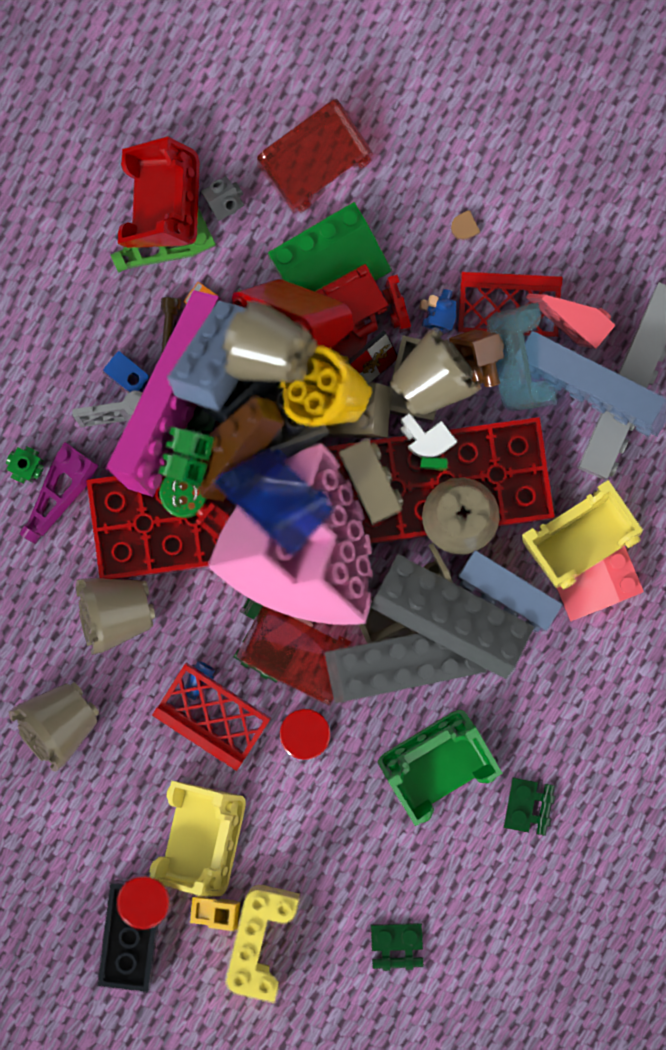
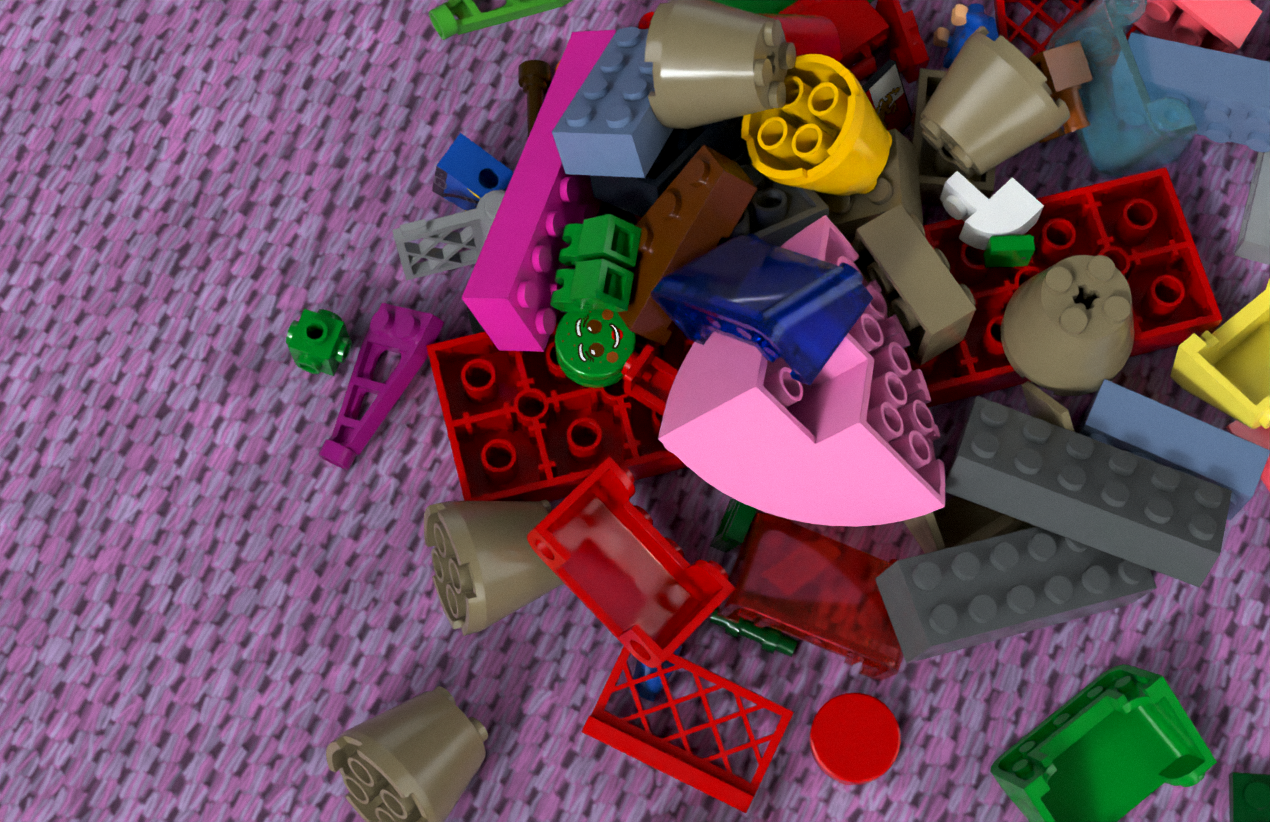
camera: 10 degrees left, 15 degrees down
none -> red windscreen [527,456,736,668]

